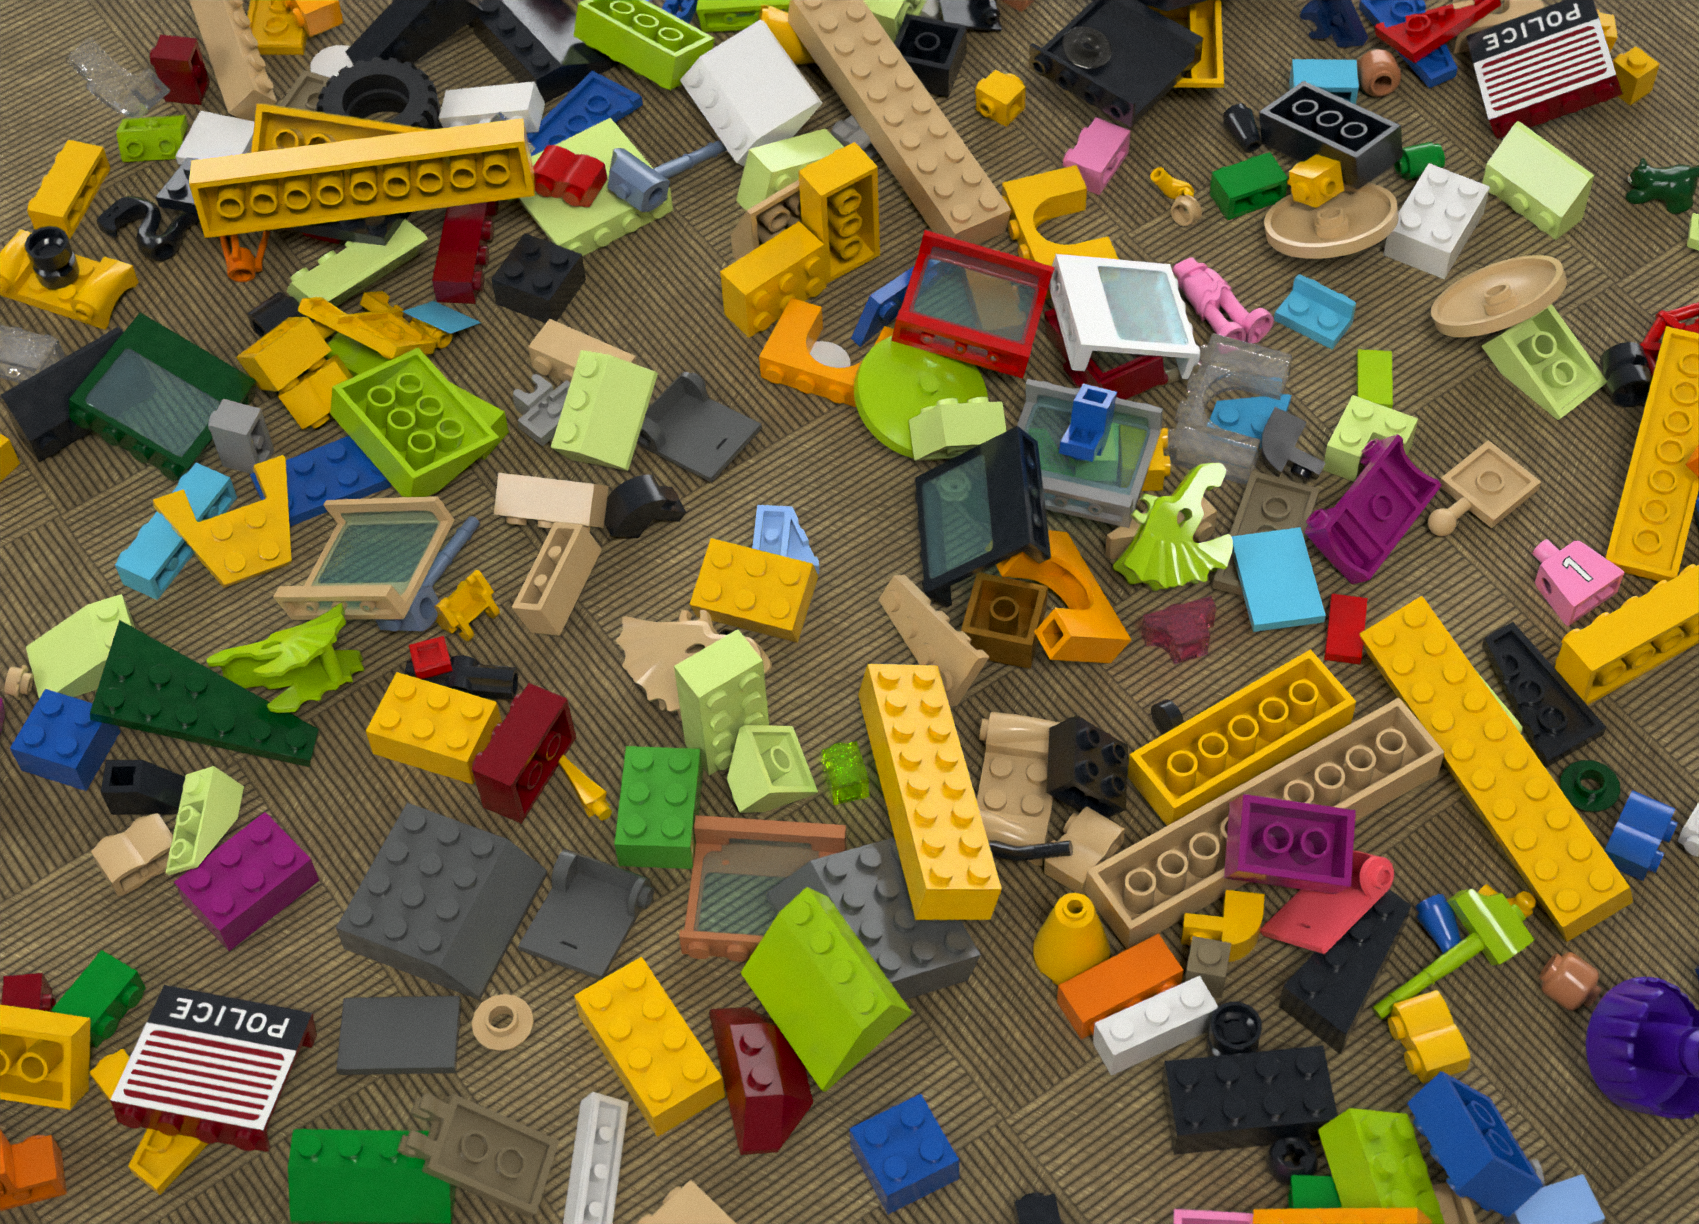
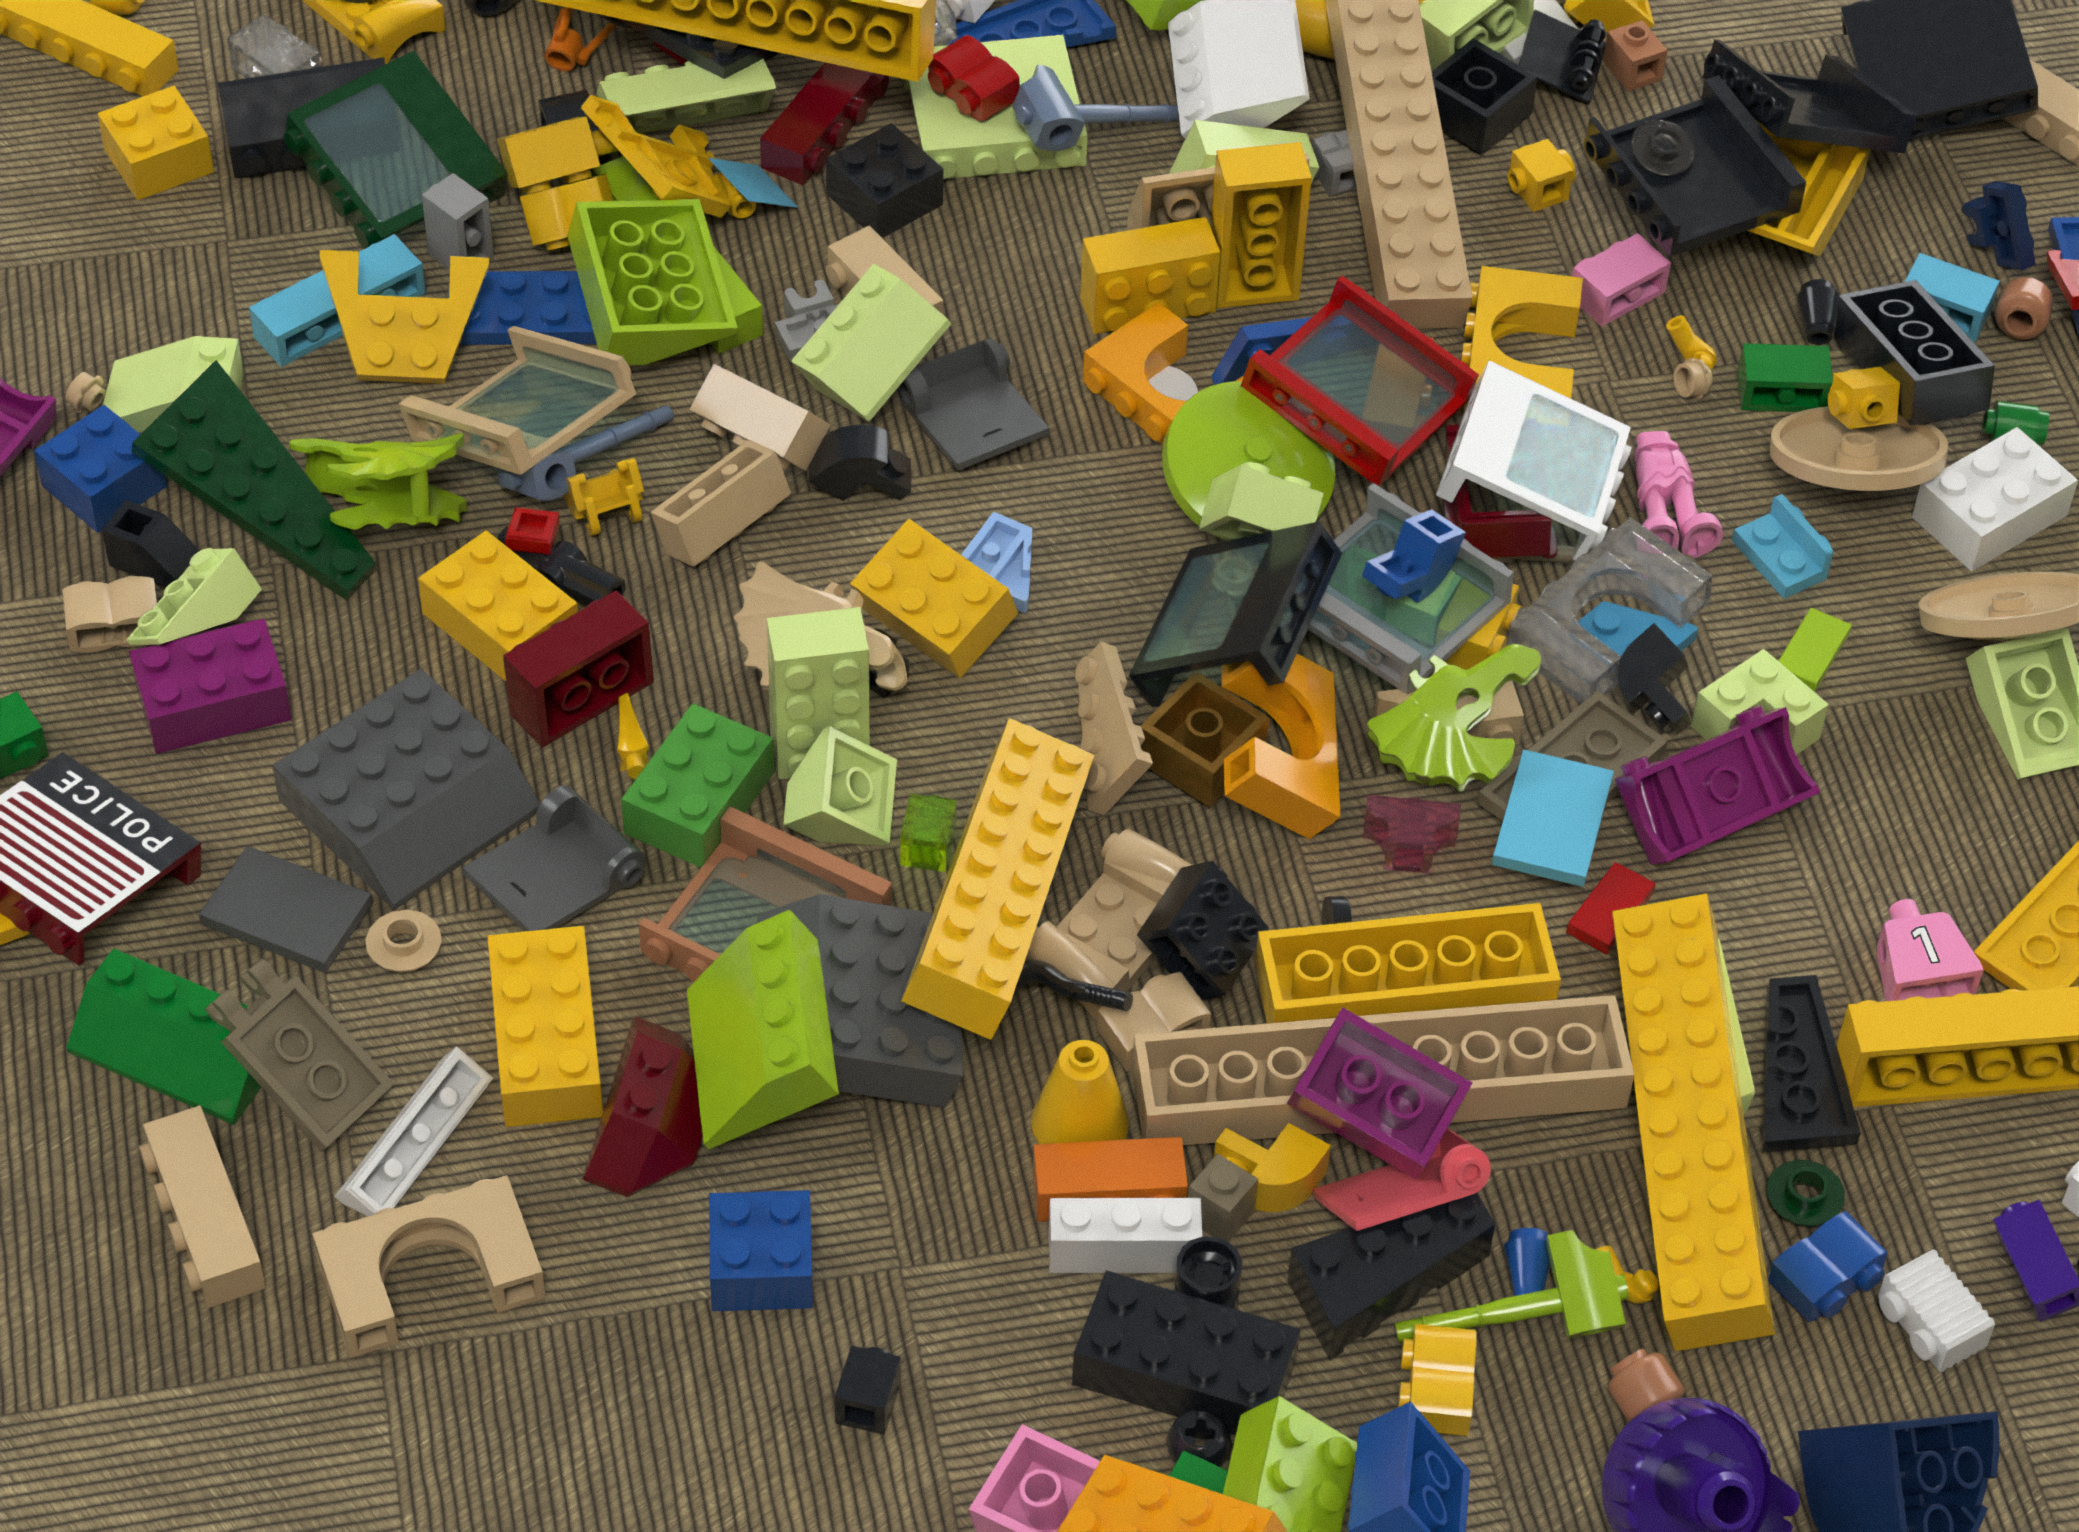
camera: 20 degrees right, 5 degrees down
tan plate [1428,440,1541,537] -> none

